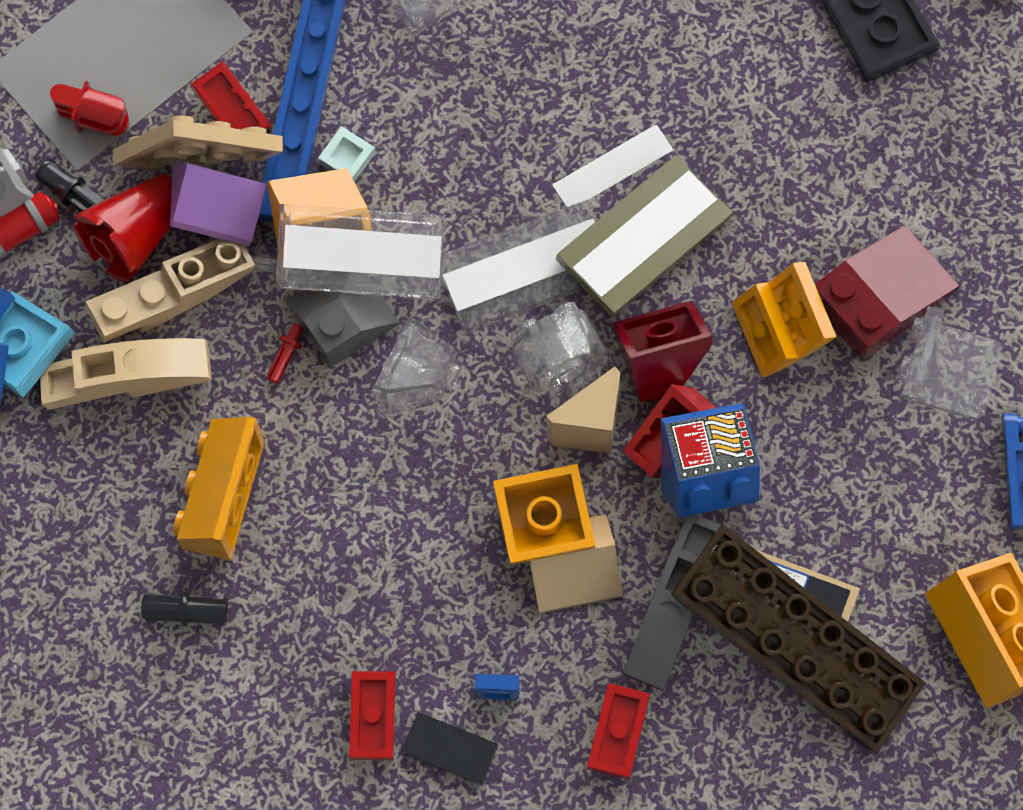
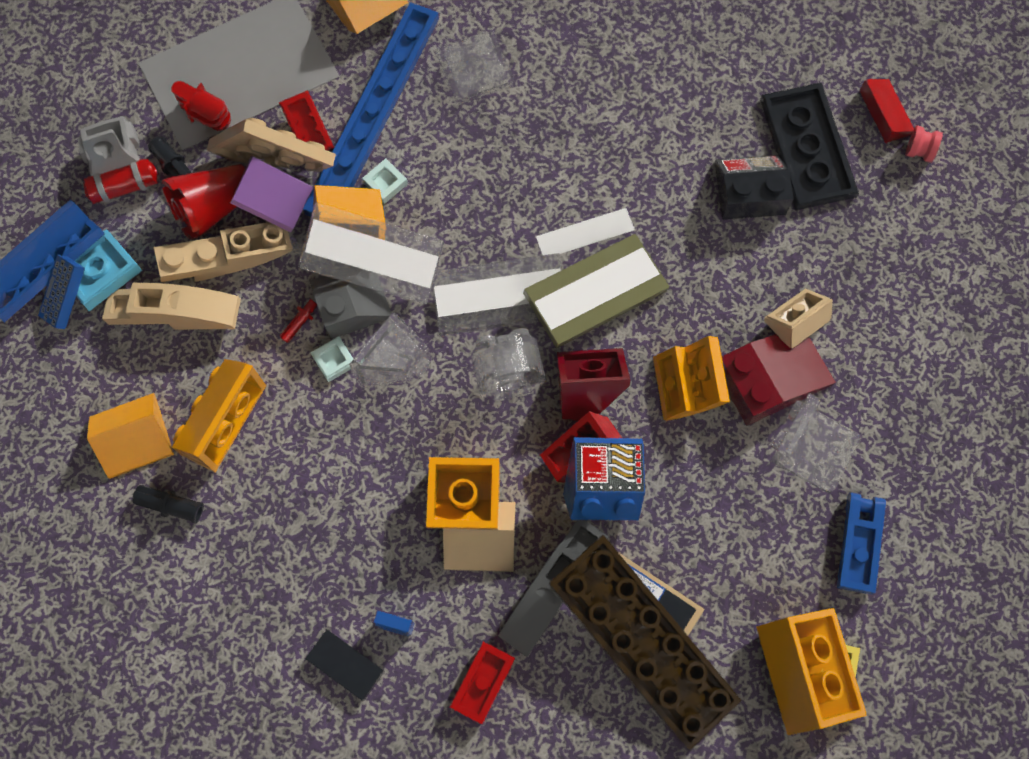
camera: 10 degrees right, 0 degrees up
red plate [349,671,396,761] -> none
tan slope [546,367,620,454] -> none
none -> light orange slope [87,393,174,479]
none -> light aqua tile [311,336,357,382]
none -> black slope [714,155,794,220]
none -> tan slope [764,289,833,348]

